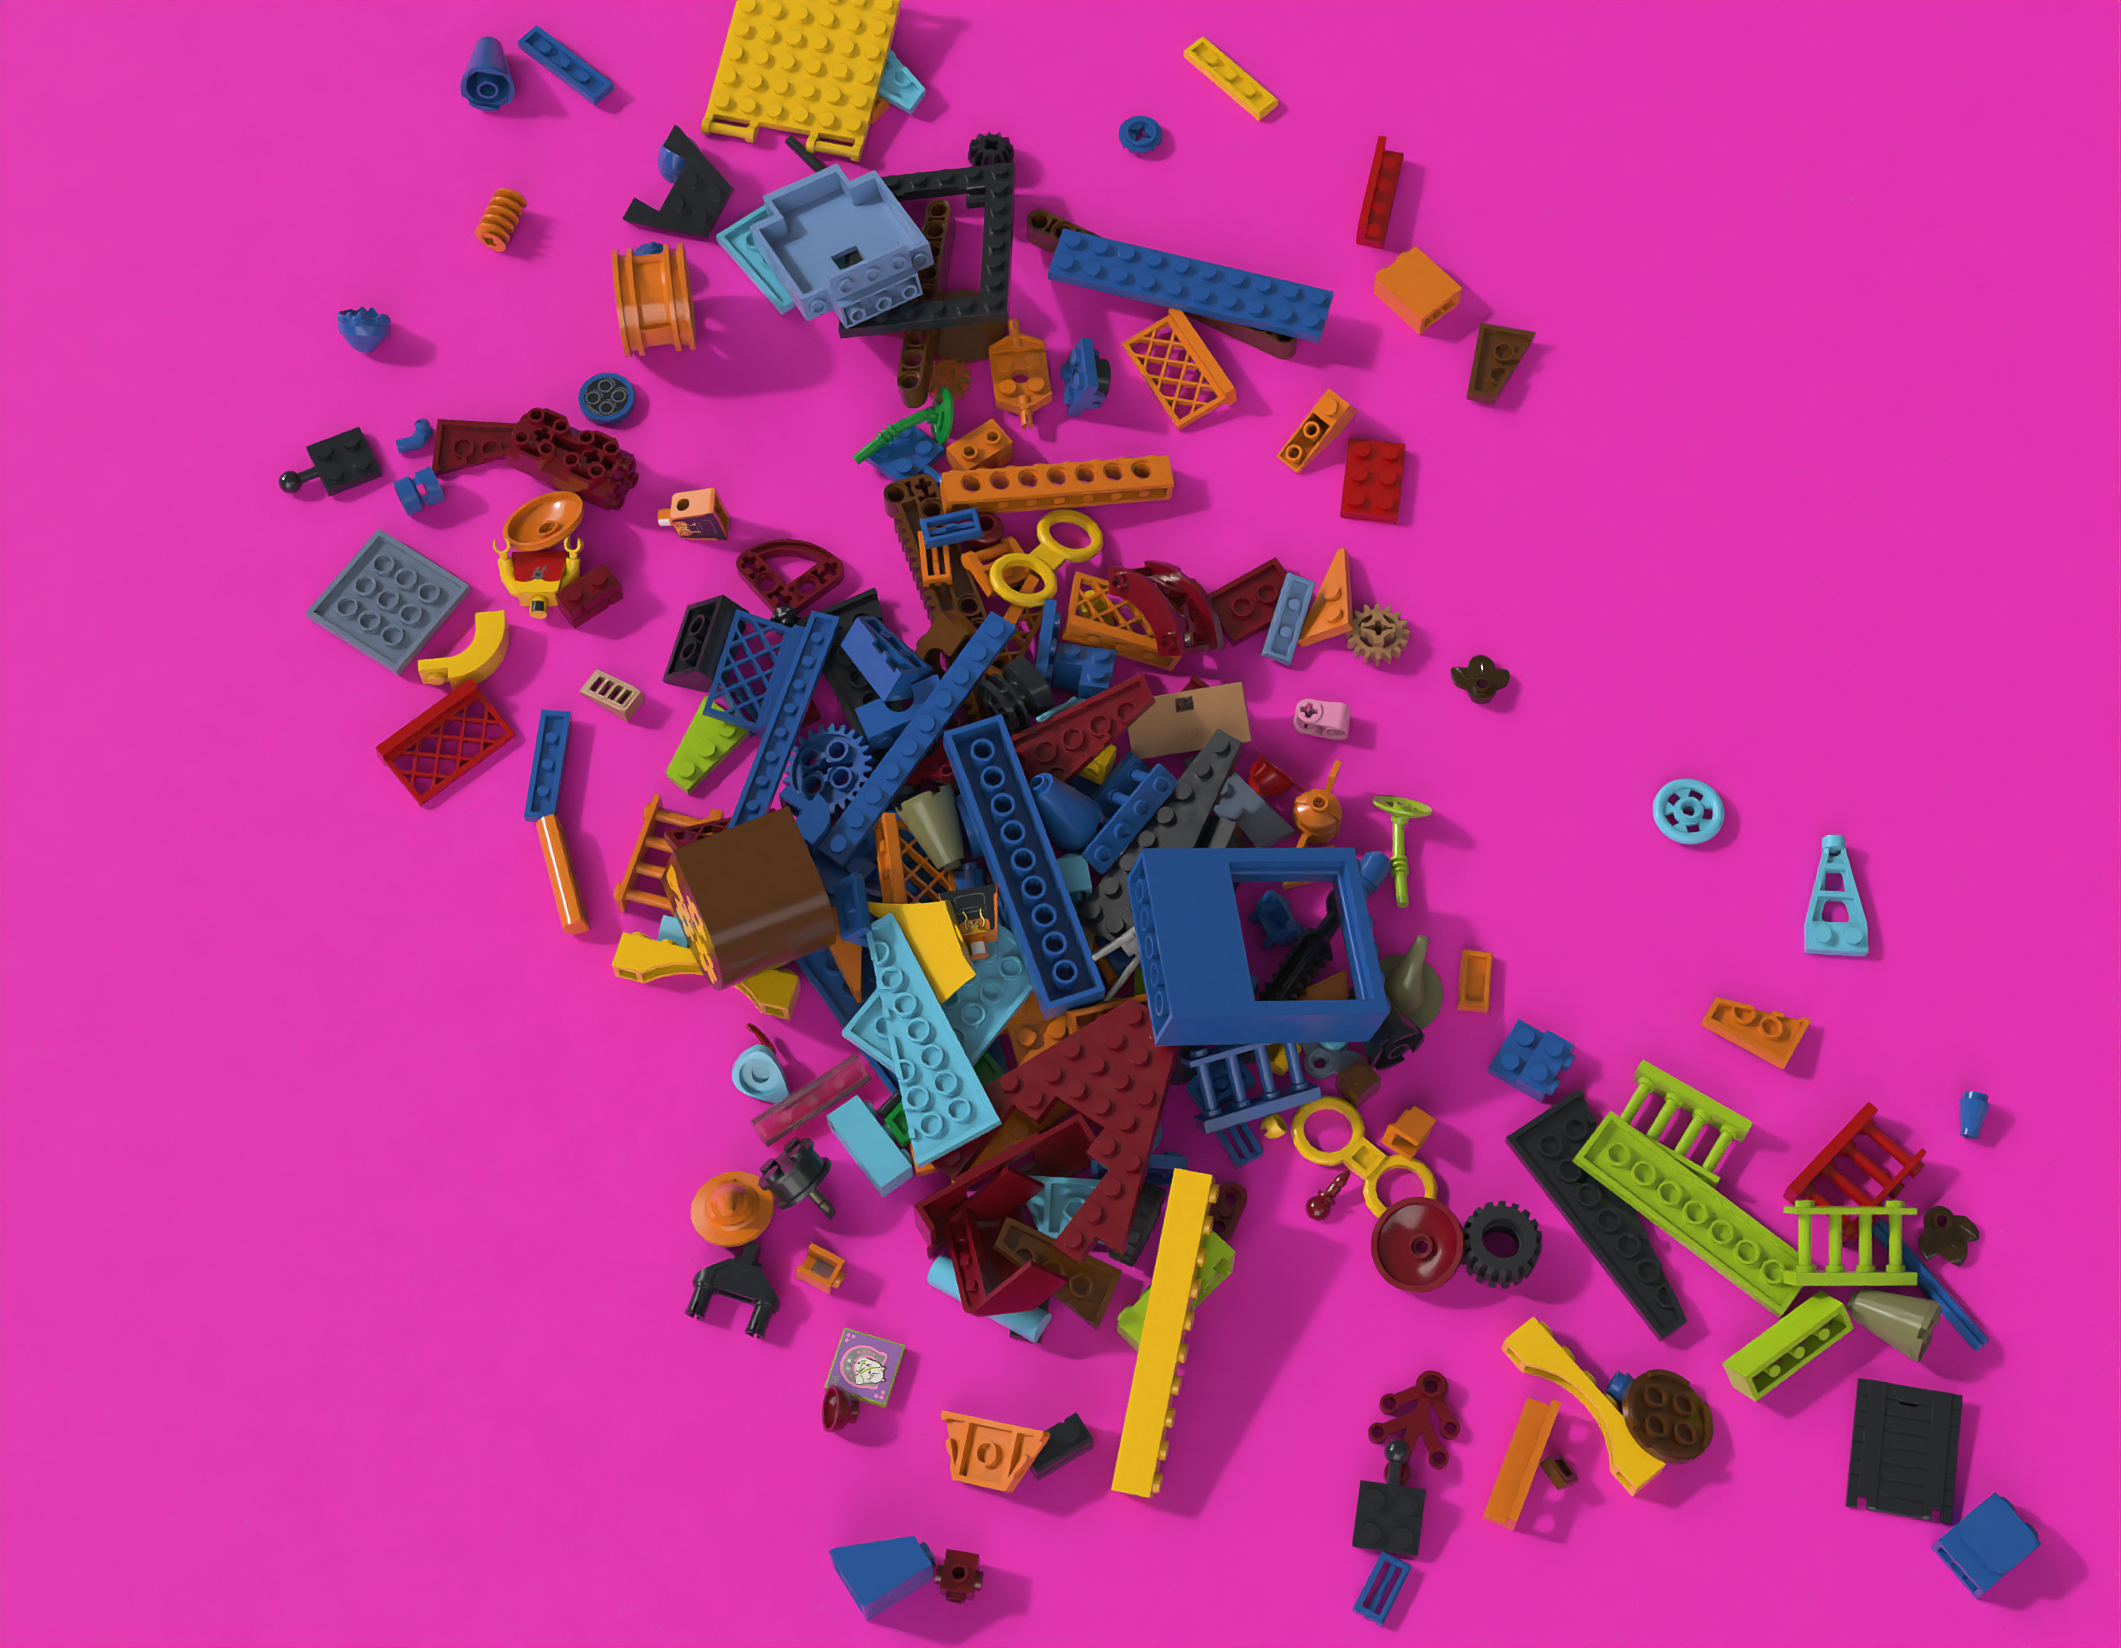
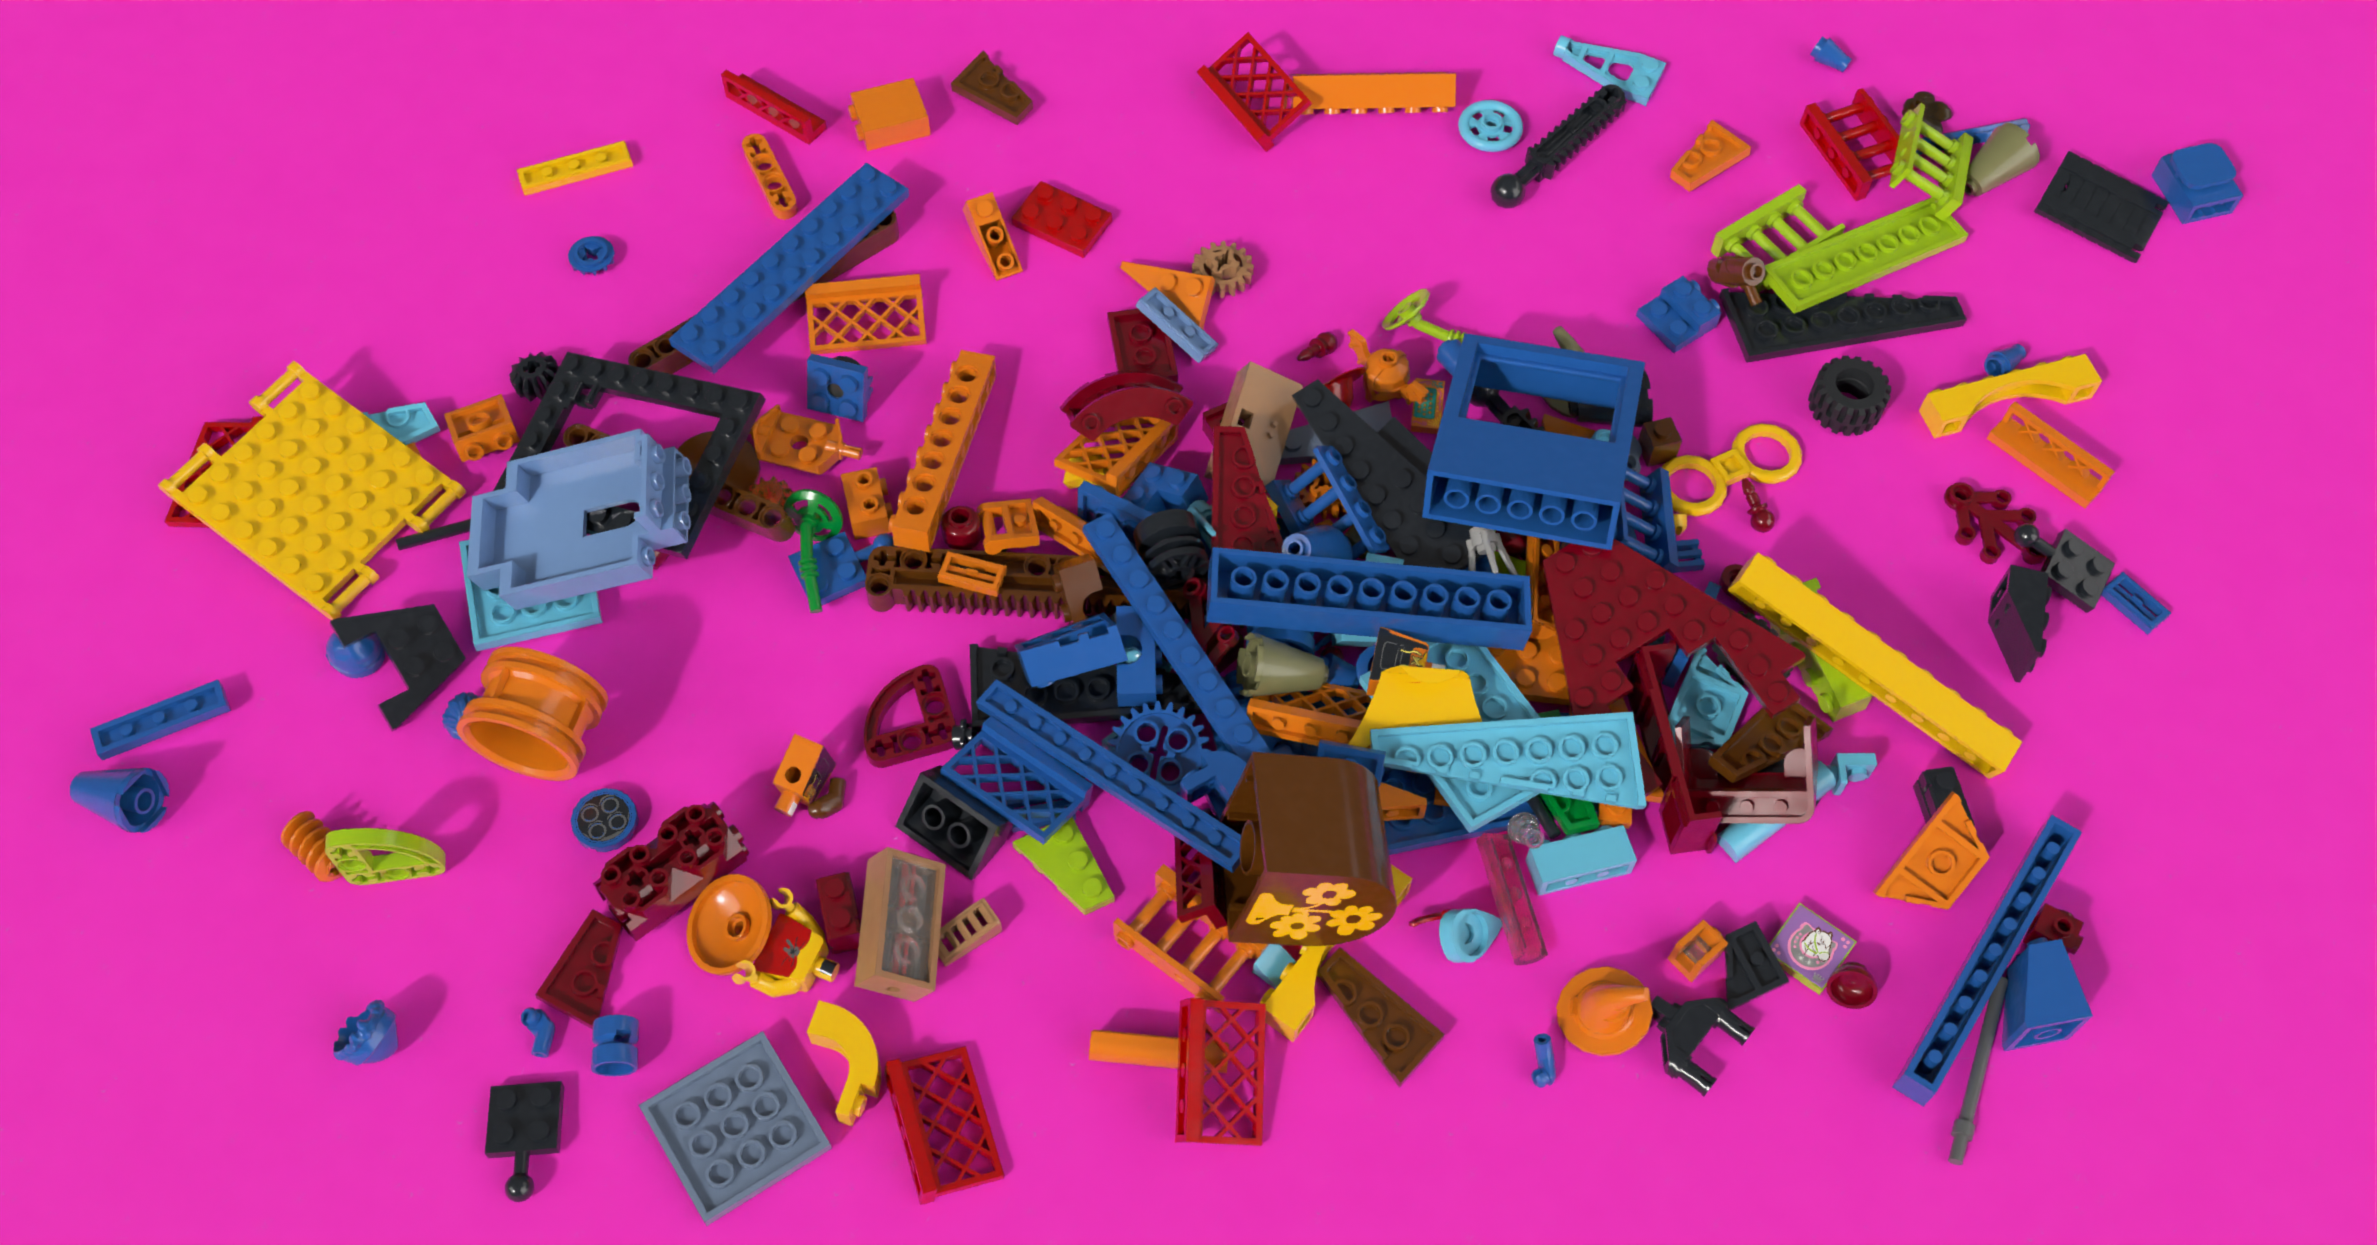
camera: 70 degrees left, 5 degrees down
blue plate [524,709,572,822] -> none
black wheel [758,1137,836,1220] -> none
blue tile [919,507,983,549] -> none
yellow bar [990,509,1103,608] -> none
bright pink piece [1293,698,1352,741] -> none
dark red dish [1371,1197,1465,1293] -> none
orange window [1381,1106,1436,1161] -> none
dark brown plate [1451,654,1510,704] -> none
orange tile [1457,949,1493,1013] -> none
reddish brown tile [1539,1453,1578,1491] -> none
reddish brown tile [1622,1369,1713,1464] -> none
lime brick [1722,1291,1854,1402] -> none
none -> lime beam [325,828,446,885]
none -> orange plate [444,394,520,462]
none -> orange beam [742,134,798,220]
none -> reddish brown arm [808,778,846,819]
none -> brick [854,847,946,1002]
none -> red fence [1175,998,1266,1146]
none -> red fence [1196,32,1312,152]
none -> orange slope [1289,72,1456,115]
none -> dark red bar [1297,332,1338,361]
none -> reddish brown wing [1317,947,1445,1088]
none -> black gear [1490,84,1627,209]
none -> clear cone [1507,812,1544,849]
none -> blue arm [1531,1033,1556,1088]
none -> reddish brown piece [1707,255,1765,307]
none -> black wing [1724,921,1789,1011]
none -> medium azure bracket [1827,753,1877,795]
none -> blue brick [1892,815,2082,1107]
none -> dark grey bar [1948,977,2008,1165]
none -> slope [1988,565,2052,683]

